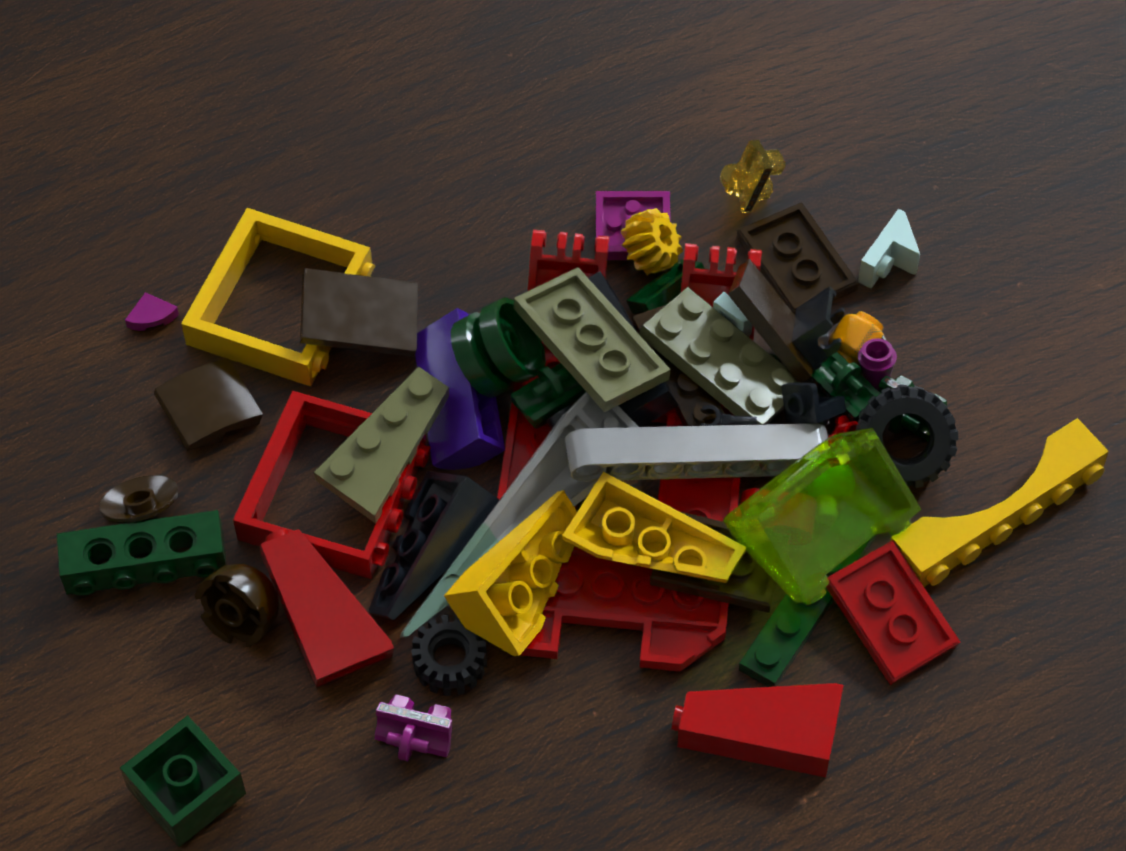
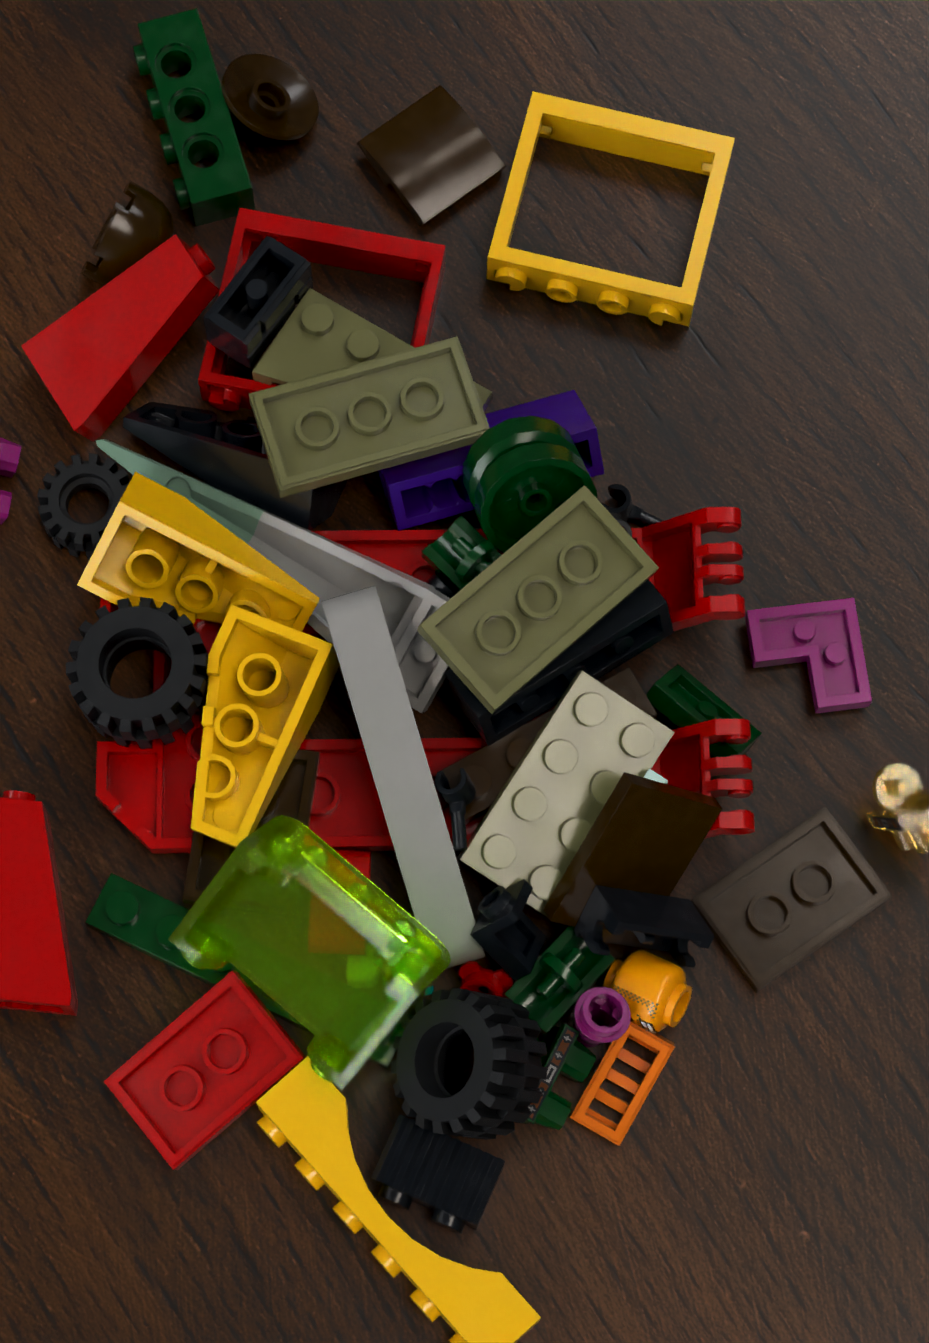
camera: 80 degrees right, 15 degrees up
magenta tile [125,292,179,331] -> none
dark brown tile [300,268,418,357] -> none
yellow gear [621,208,683,275] -> none
light aqua slope [858,209,920,288] -> none
none -> black tyre [66,597,208,749]
none -> black brick [203,236,313,368]
none -> olive tile [249,336,490,498]
none -> black brick [371,1114,505,1234]
none -> orange slope [570,1021,675,1146]

